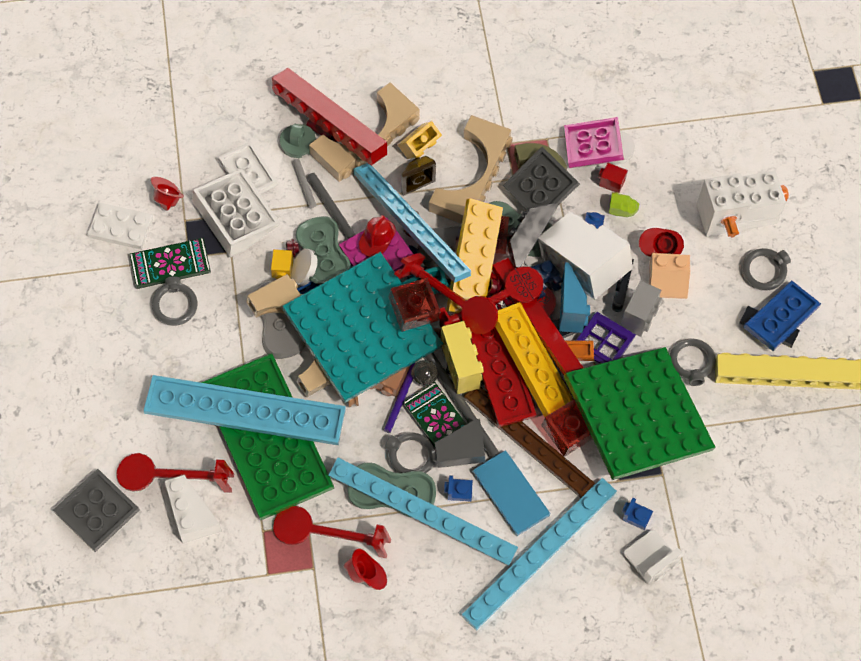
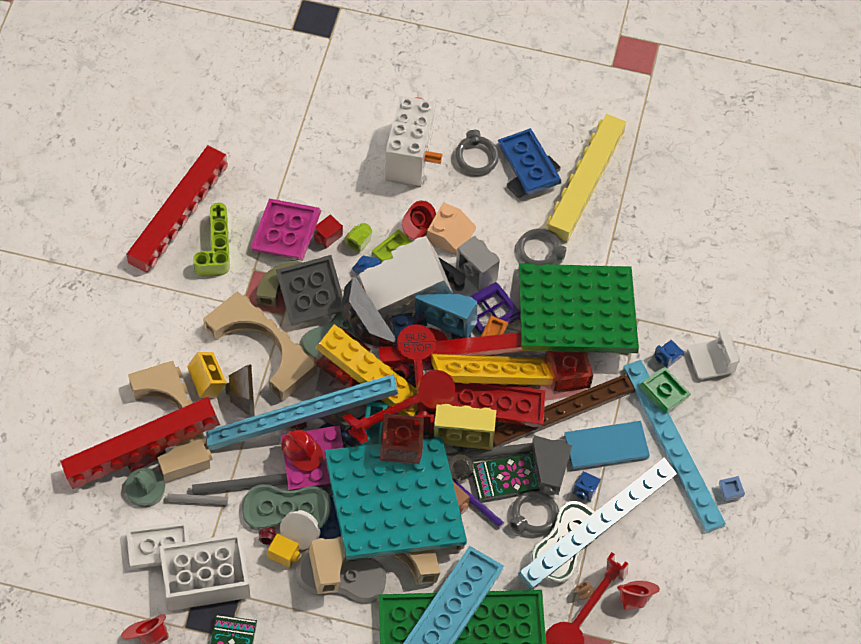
camera: 70 degrees left, 5 degrees down
none -> red brick [126,145,228,273]
none -> lime beam [193,203,230,276]
none -> lime plate [371,229,412,263]
none -> medium nougat bush [574,581,595,600]
none -> tile [639,366,691,414]
none -> medium blue plate [719,476,745,501]

